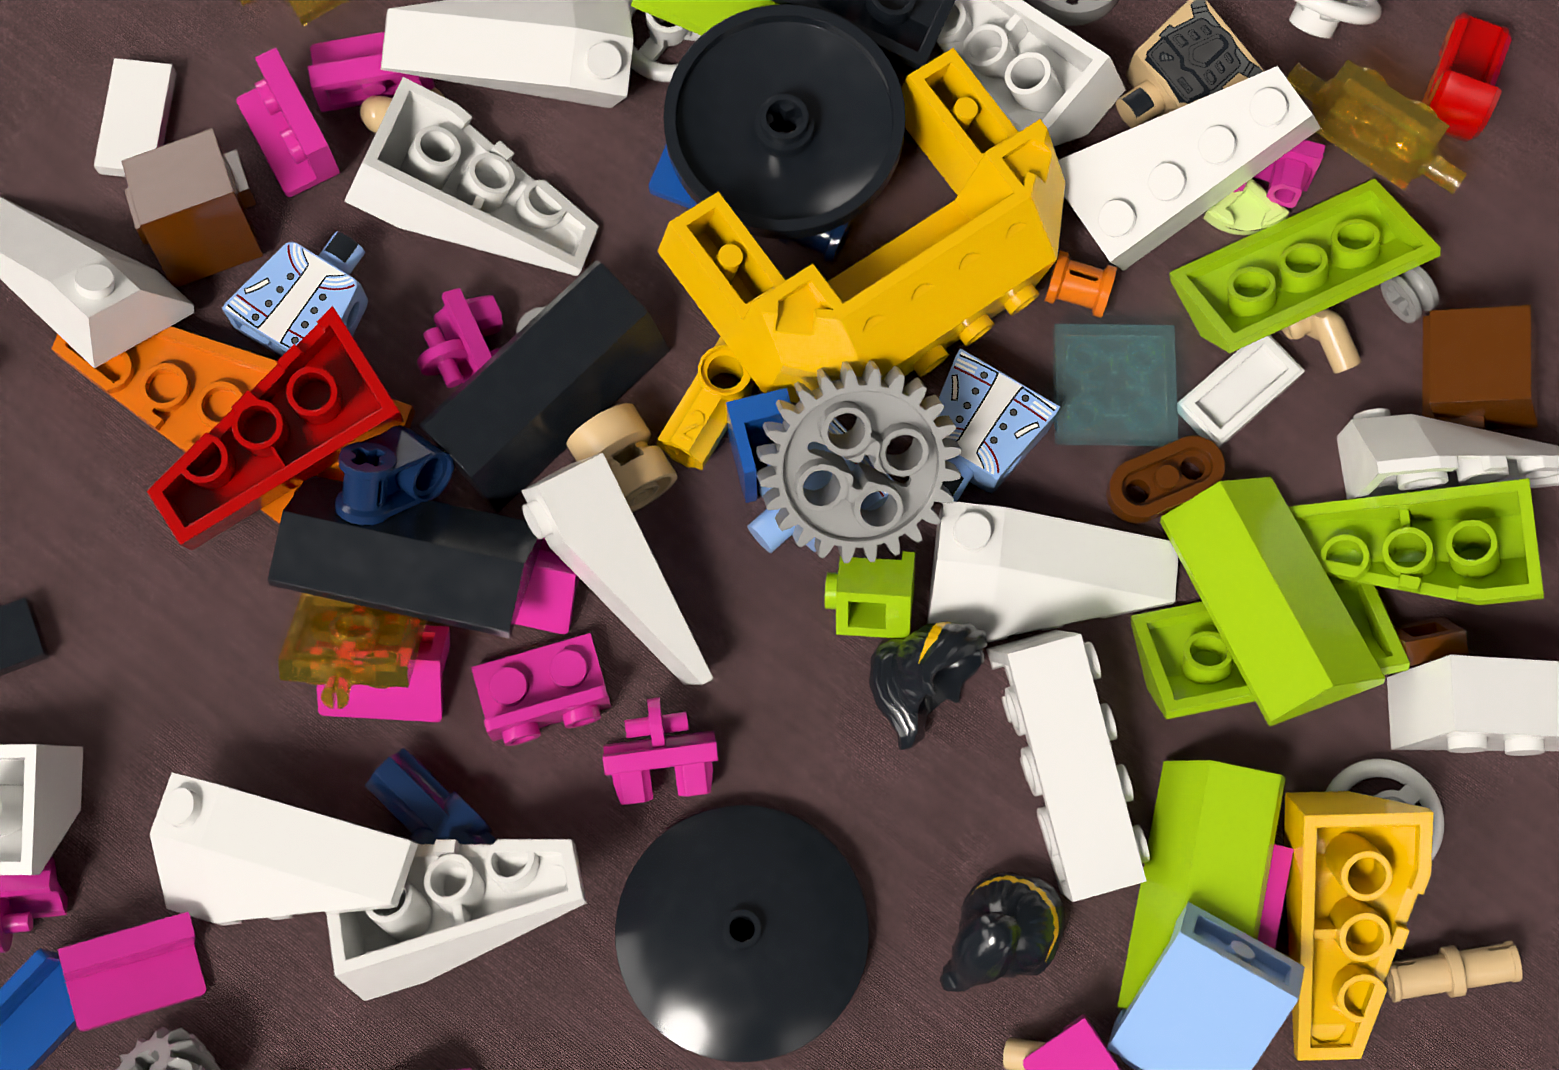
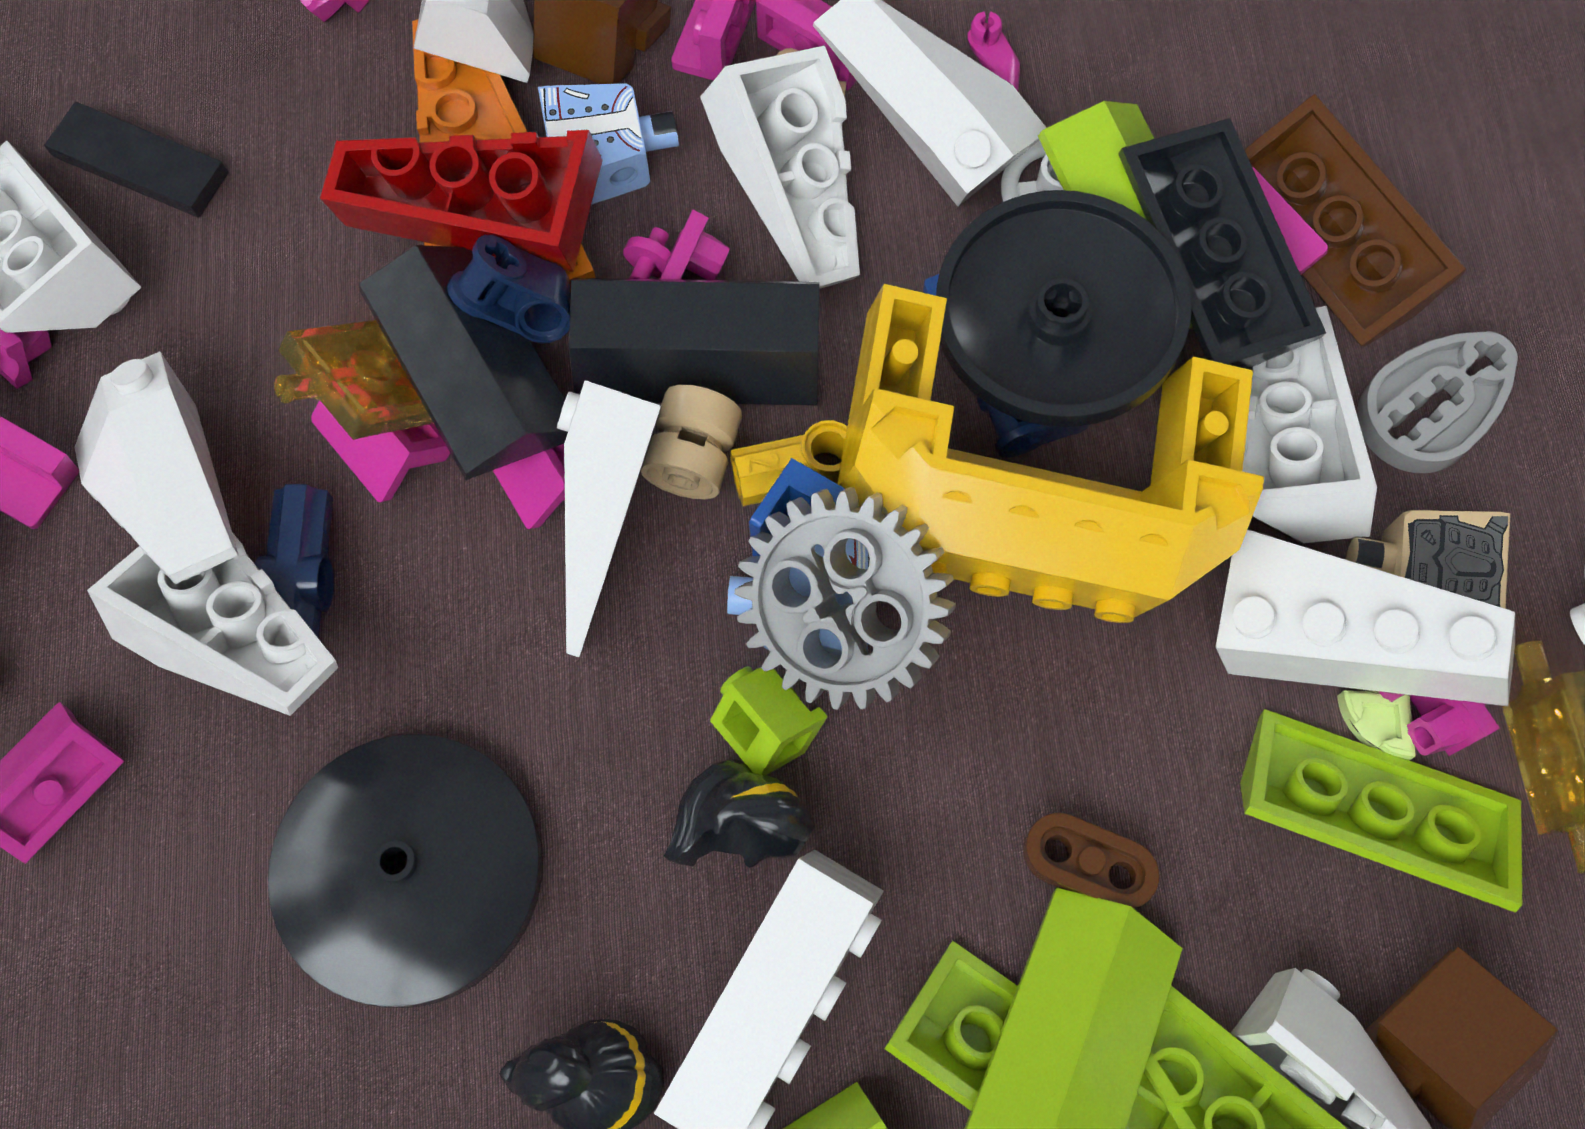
camera: 50 degrees right, 5 degrees down
dark pink bracket [471,633,612,746] -> none
dark pink hips [602,697,718,805] -> none
white wedge [927,501,1178,643] -> none
torso [937,349,1060,502] -> none
orange bush [1045,250,1117,318] -> none
clear light blue tile [1052,324,1179,446] -> none
white tile [1174,335,1305,448] -> none
tan arm [1282,309,1362,373] -> none
light grey bush [1381,266,1439,323] -> none

